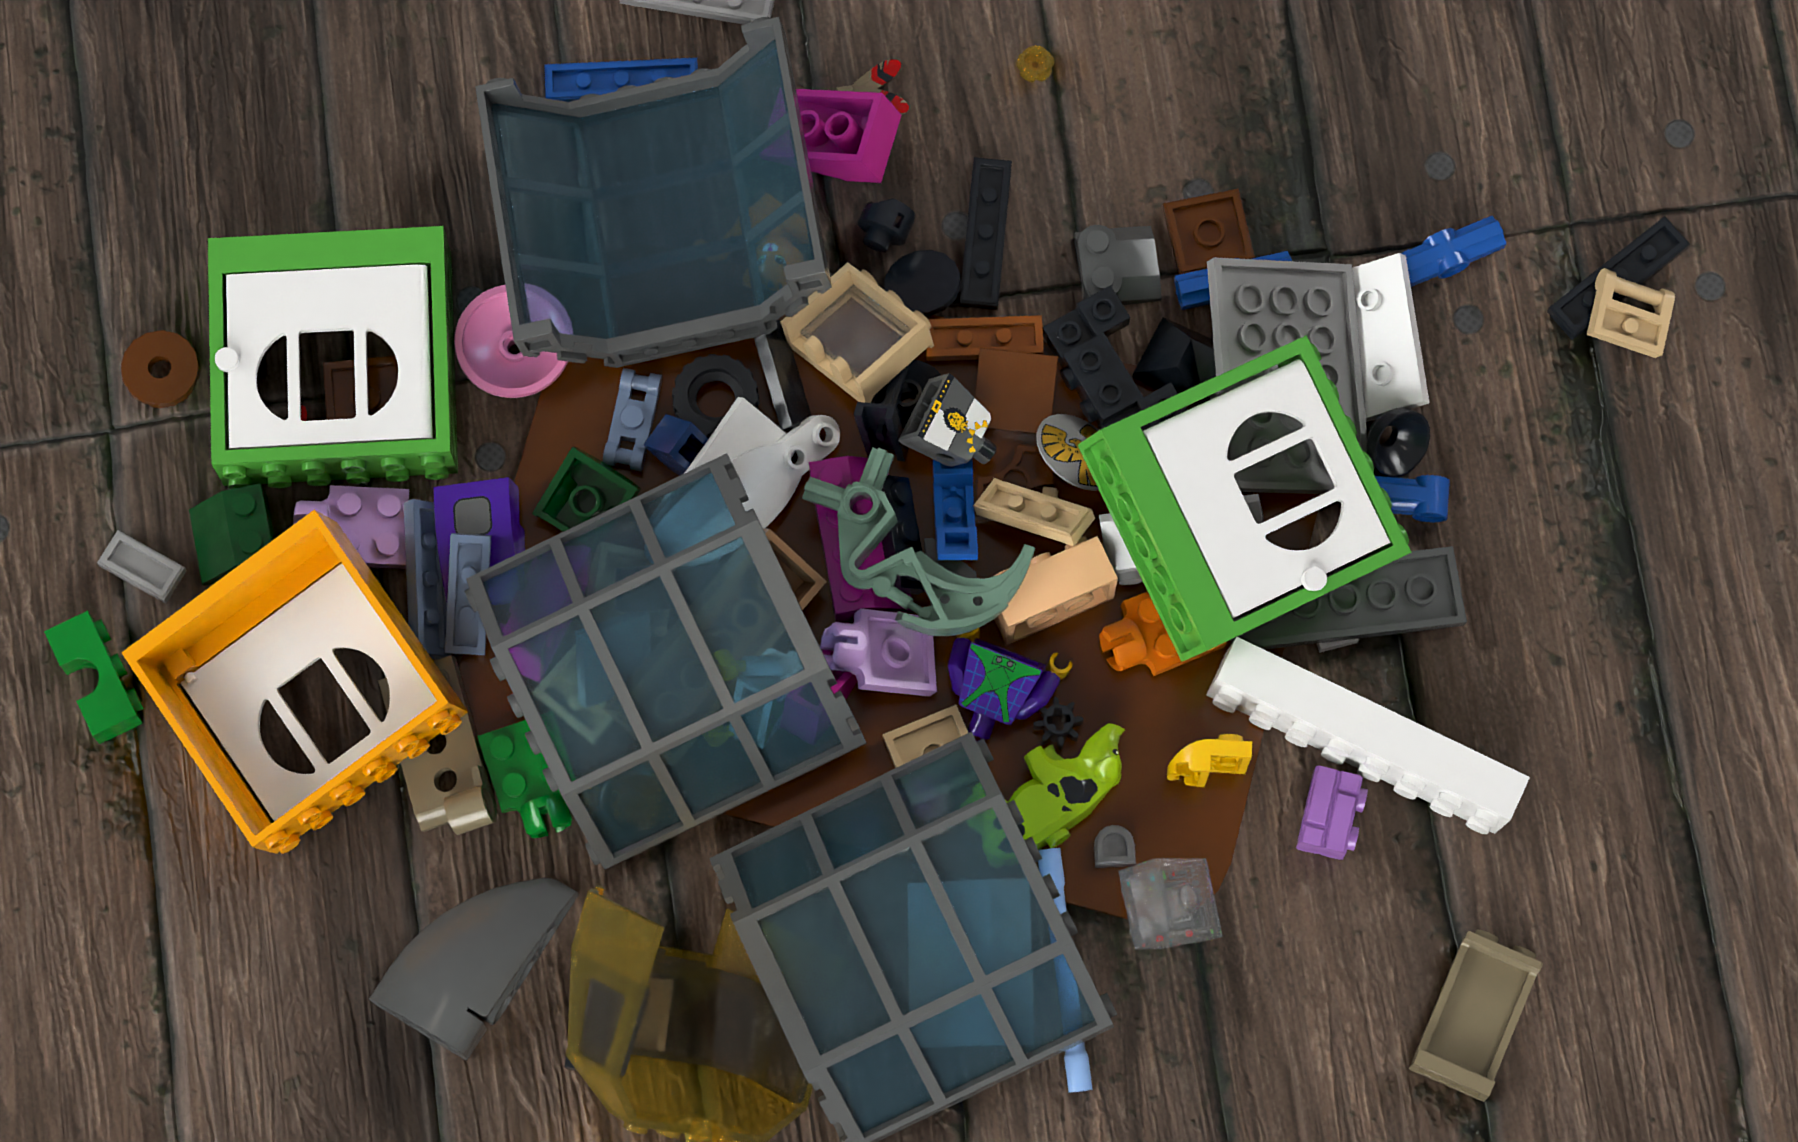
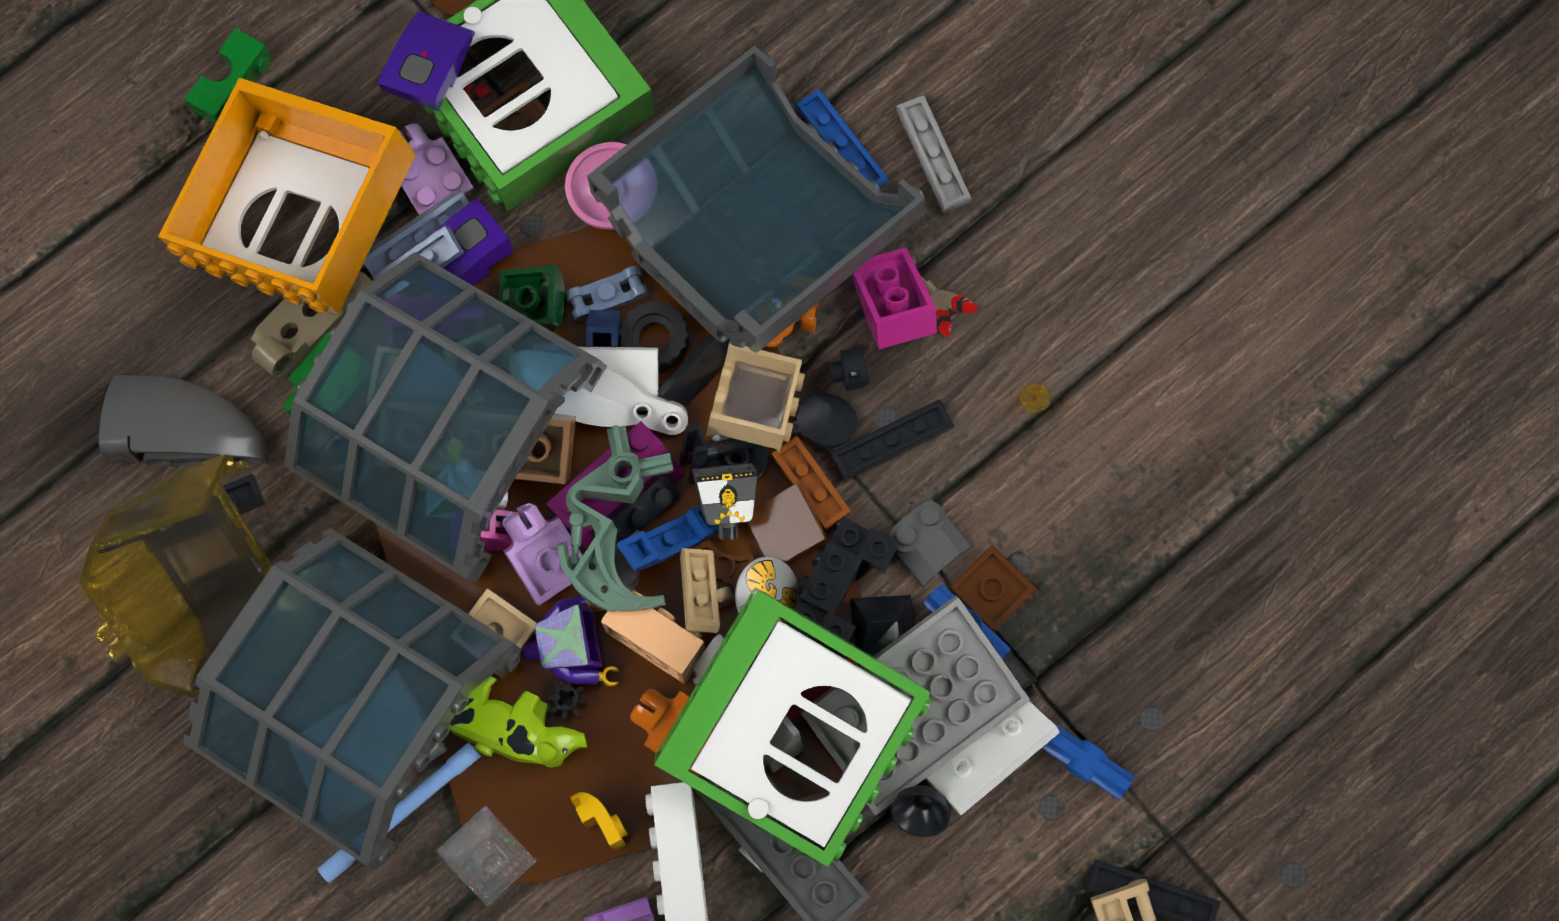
camera: 60 degrees right, 0 degrees up
light grey tile [97,530,187,603] -> none
dark green slope [189,483,275,586] -> none
flat silver tile [1094,825,1136,868] -> none
blue piece [1375,475,1450,523] -> none
none -> dark purple slope [377,11,475,111]

